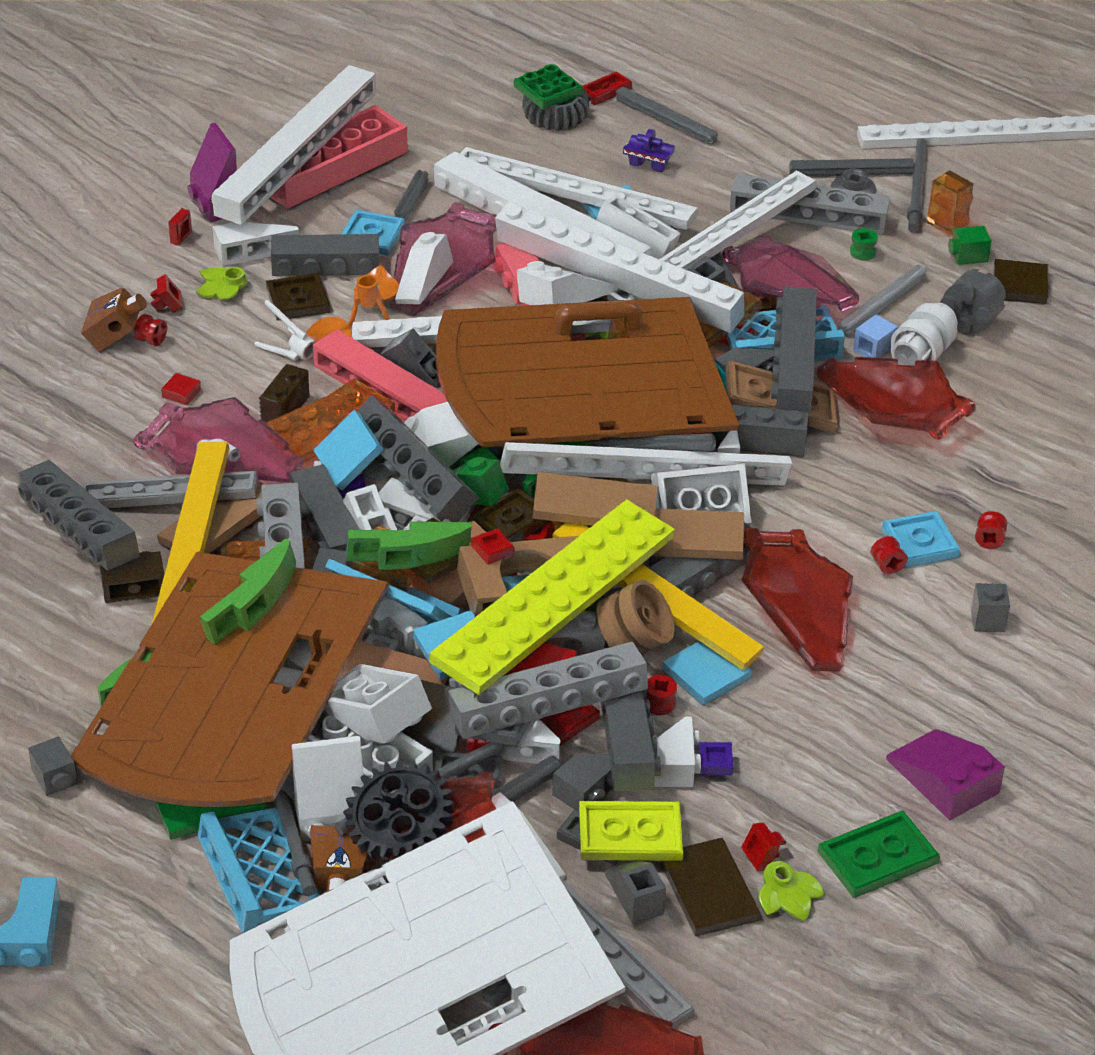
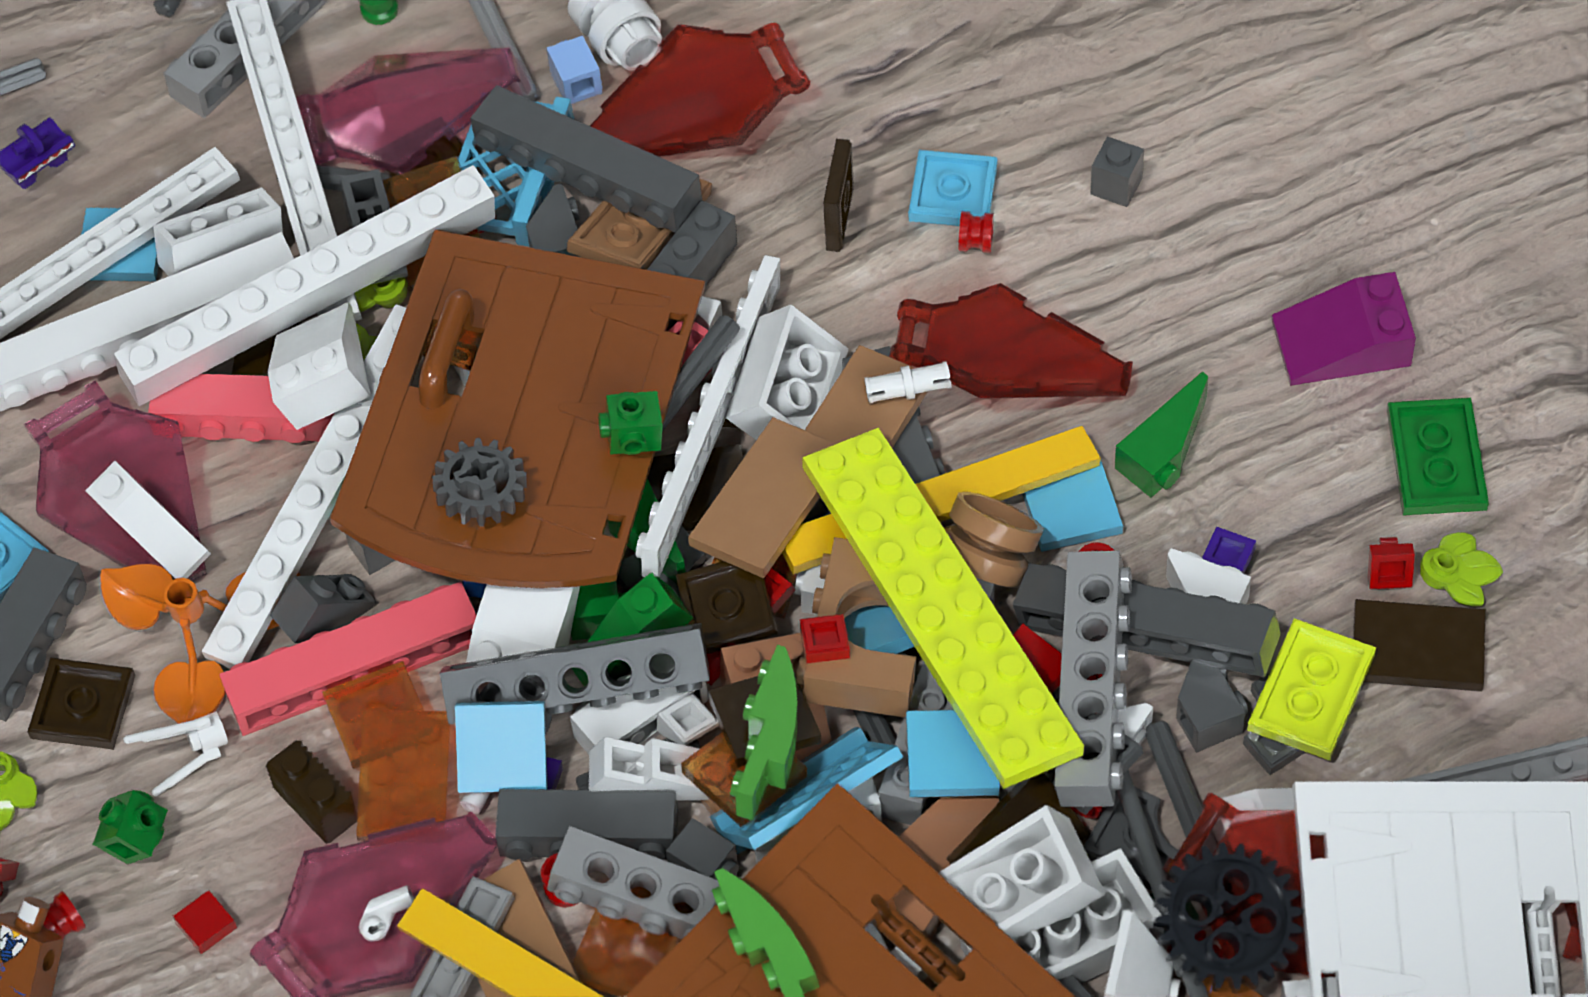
camera: 60 degrees left, 15 degrees up
dark grey slope [605,861,666,924] -> none
red wheel [975,511,1008,549] -> none
none -> green brick [92,790,168,865]
none -> dark grey gear [432,438,527,526]
none -> green brick [598,391,663,455]
none -> dark brown tile [823,138,854,252]
none -> white pin [864,361,952,404]
none -> green slope [1115,371,1209,498]

